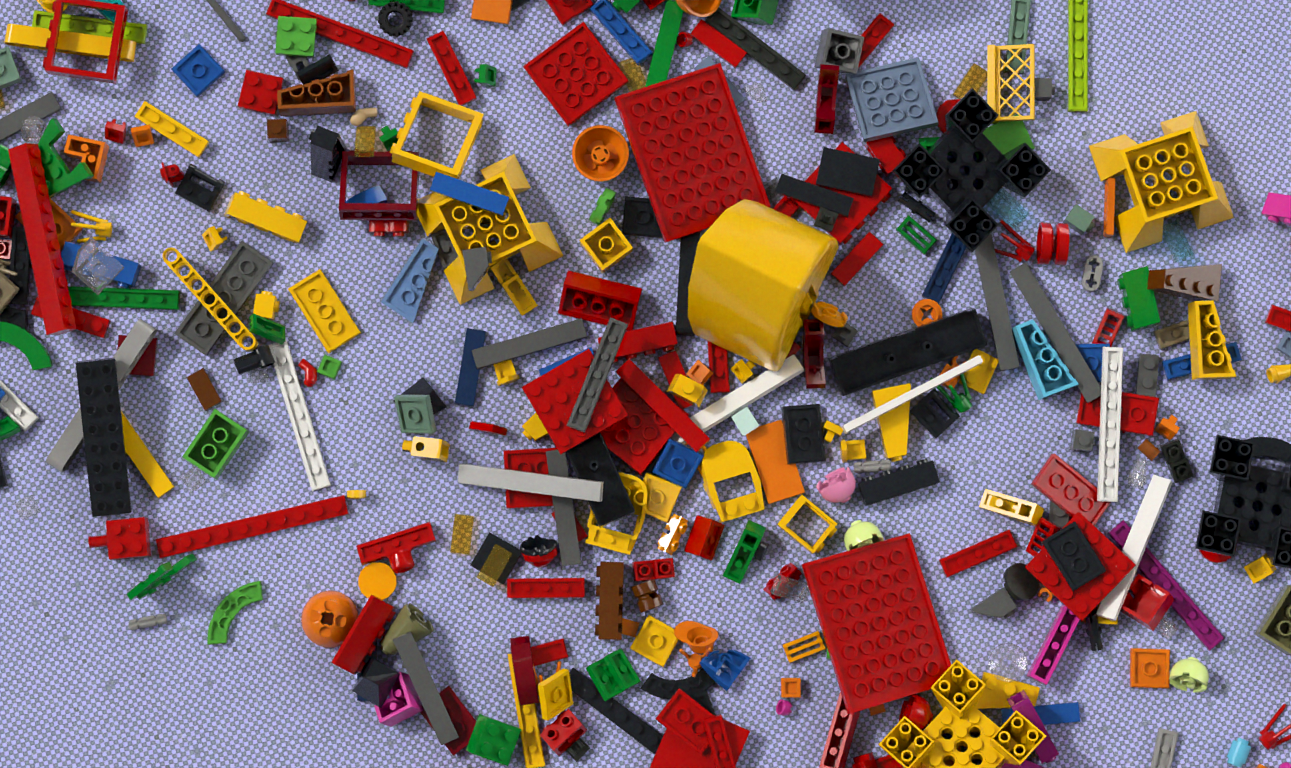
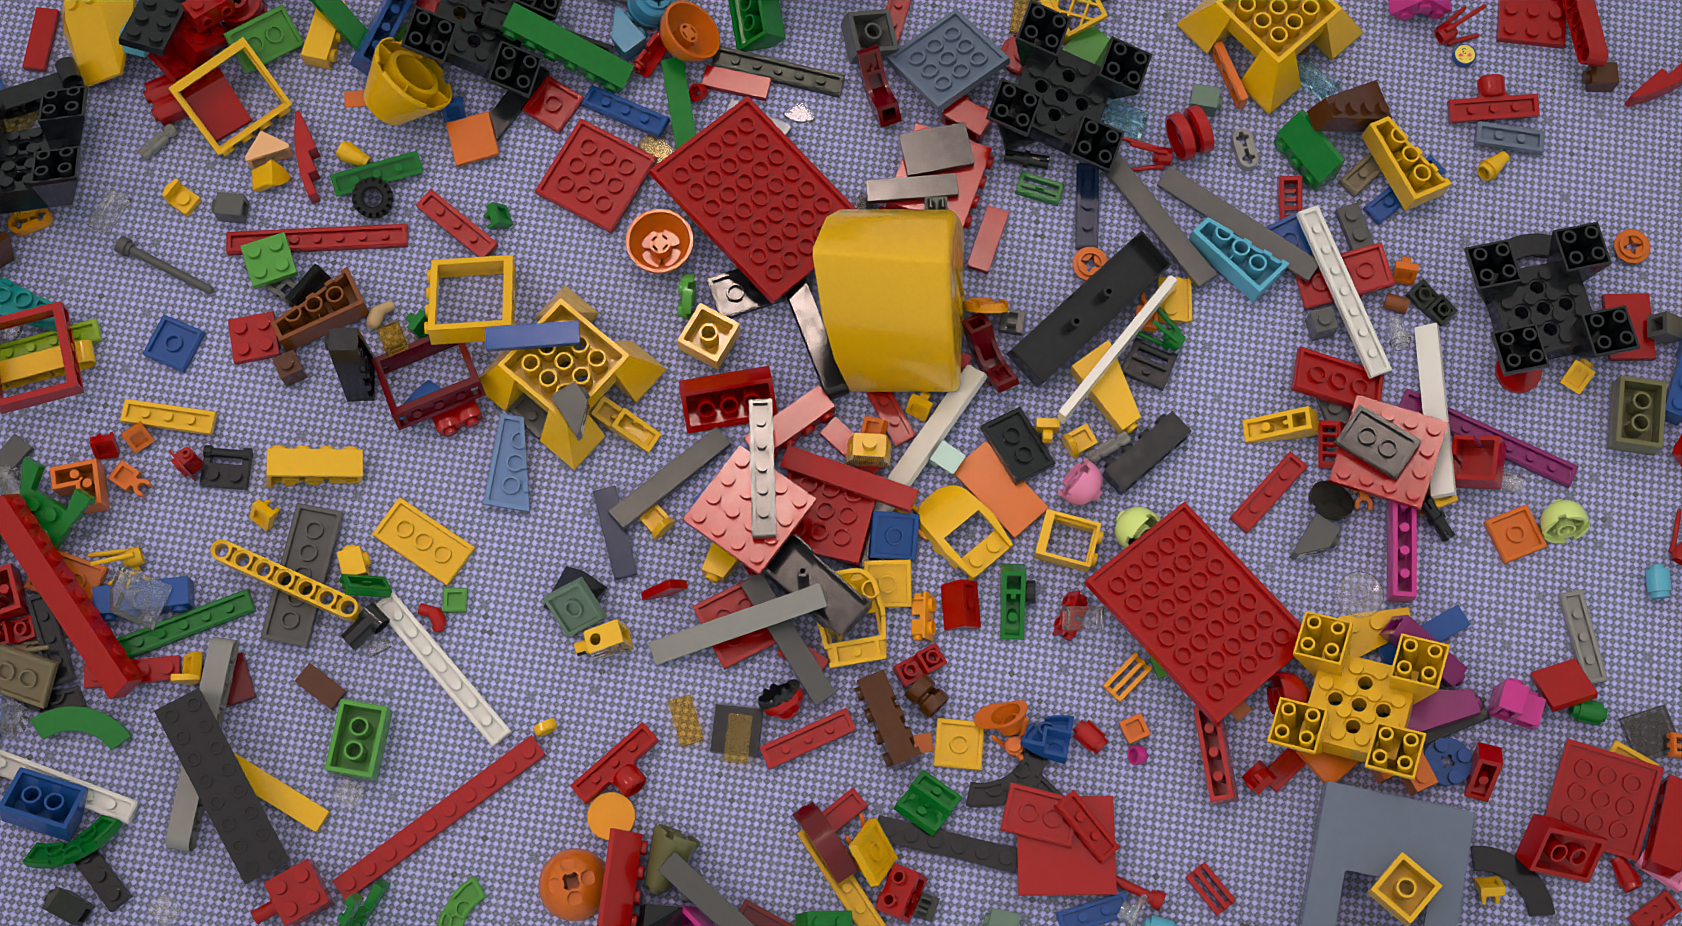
camera: 20 degrees left, 10 degrees down
none -> orange plate [107,460,153,498]
none -> yellow tile [170,651,203,686]
none -> red brick [1073,720,1109,755]

